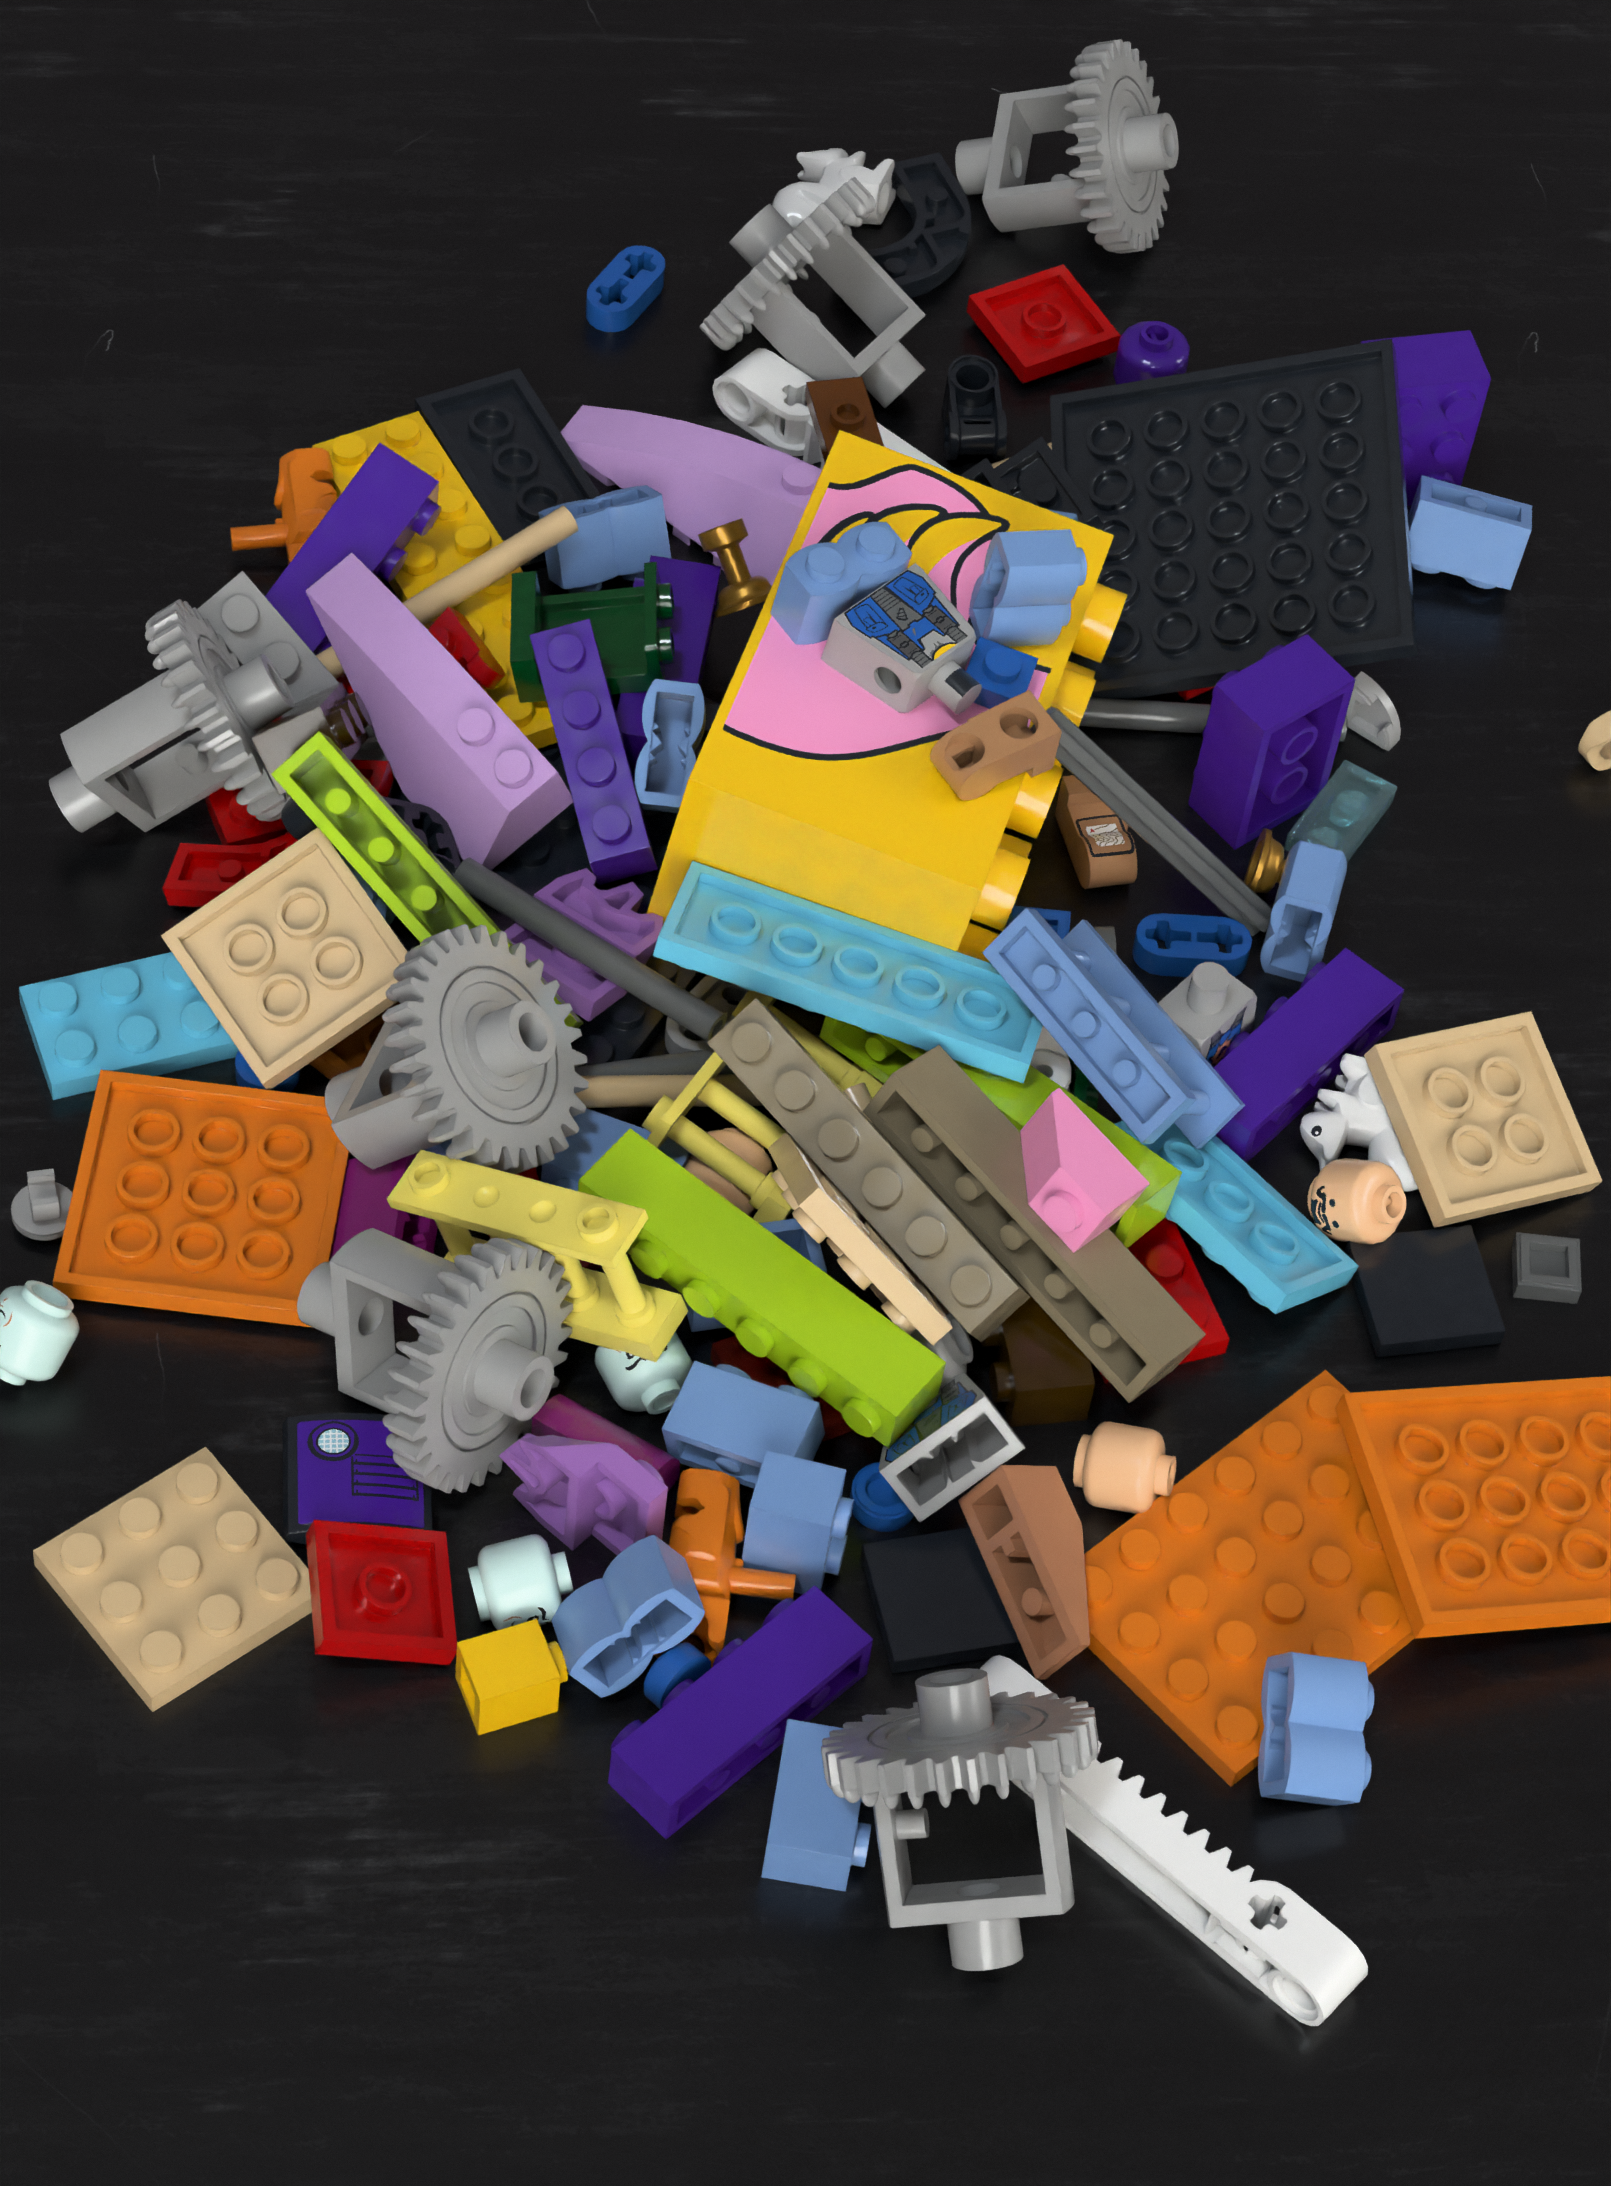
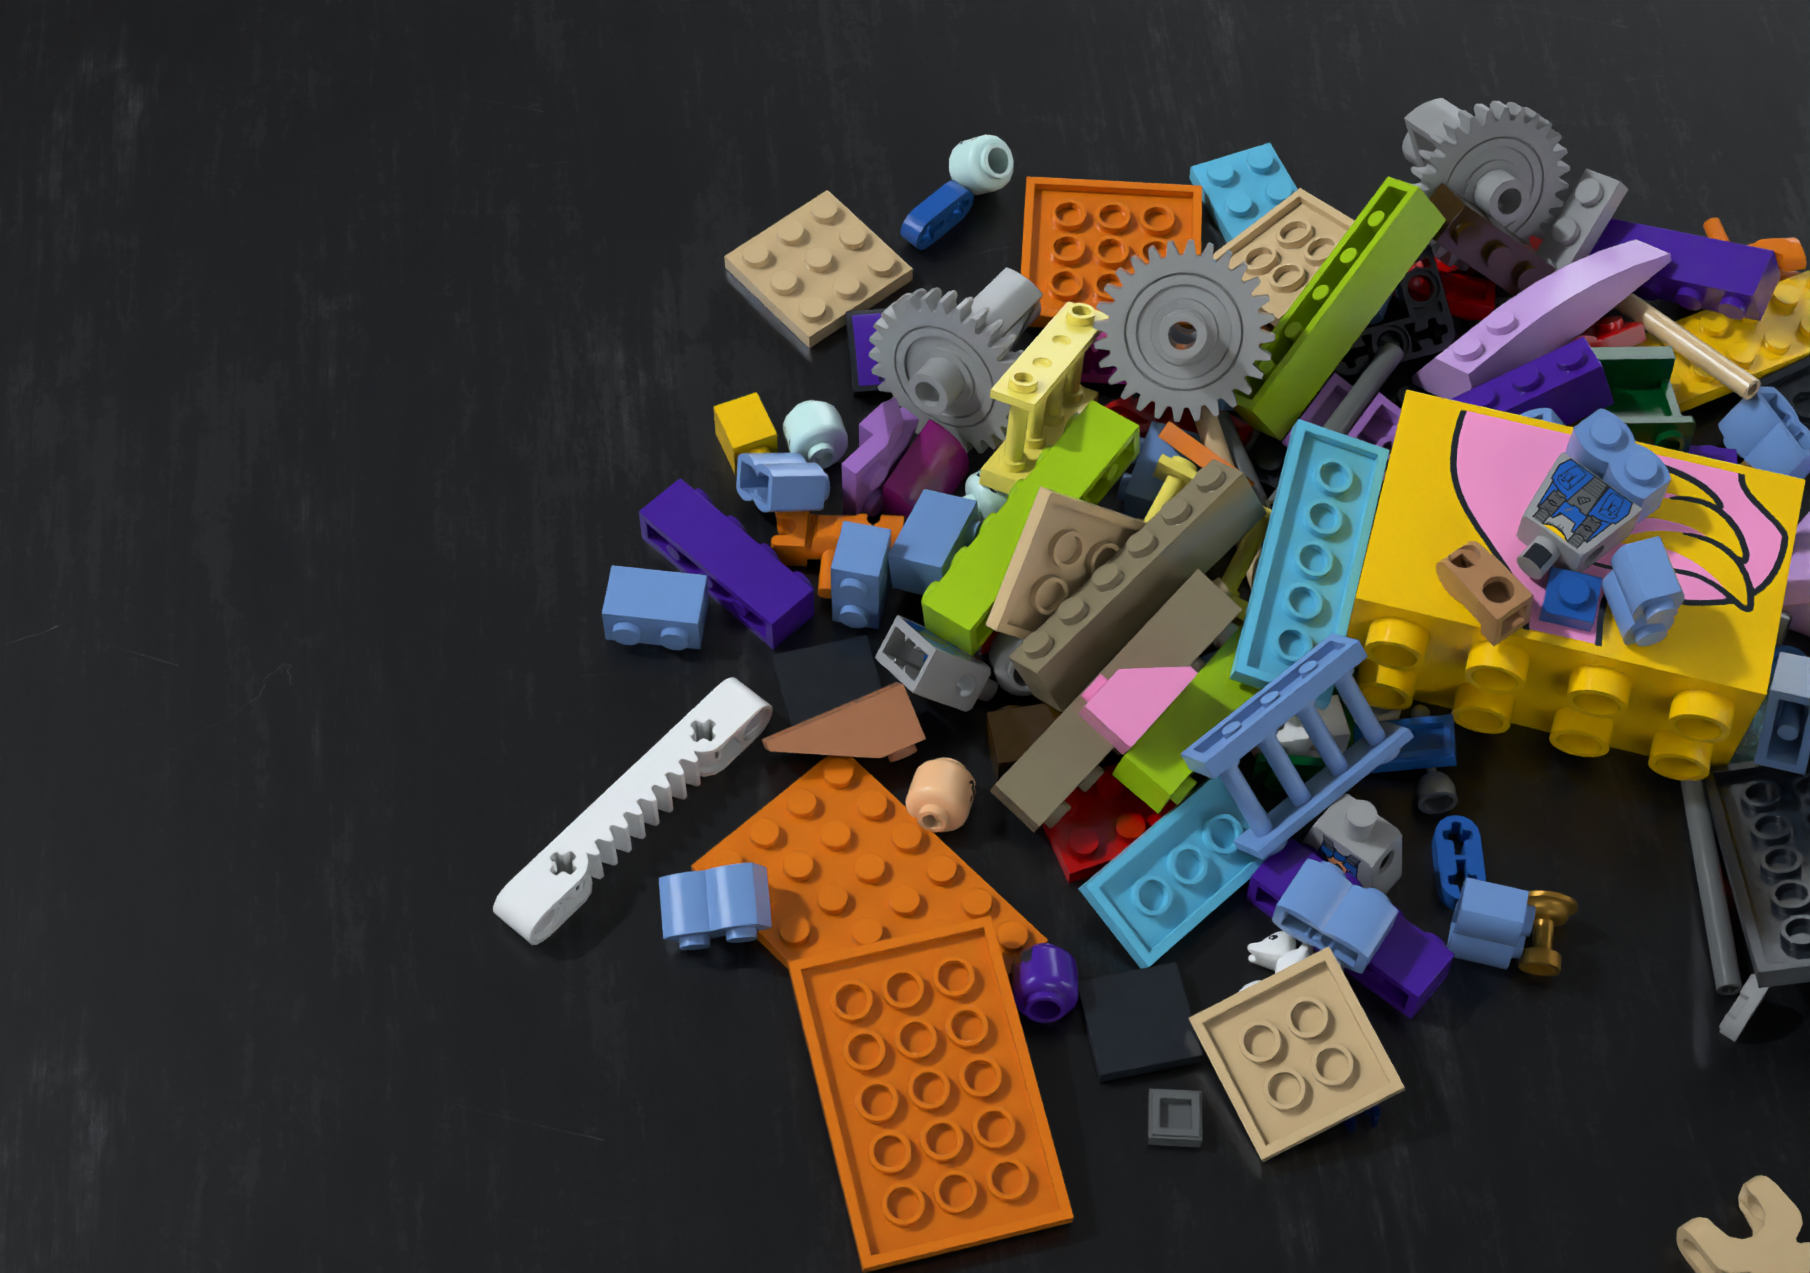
camera: 95 degrees right, 5 degrees up
light grey plate [11,1169,72,1241] -> none
red plate [306,1520,457,1665] -> none
blue tile [644,1642,711,1709] -> none
light grey piece [821,1668,1098,1971] -> none
dark grey axle [1030,707,1272,936] -> none
medium nougat leg [1055,775,1138,889] -> none
dark purple brick [1188,634,1356,850] -> none
clear light blue plate [1284,760,1397,862] -> none
light nougat head [1308,1158,1406,1245] -> none
none -> blue beam [900,180,974,250]
none -> dark purple head [1011,943,1079,1023]
none -> orange tile [1158,421,1255,486]
none -> medium blue brick [1272,858,1398,974]

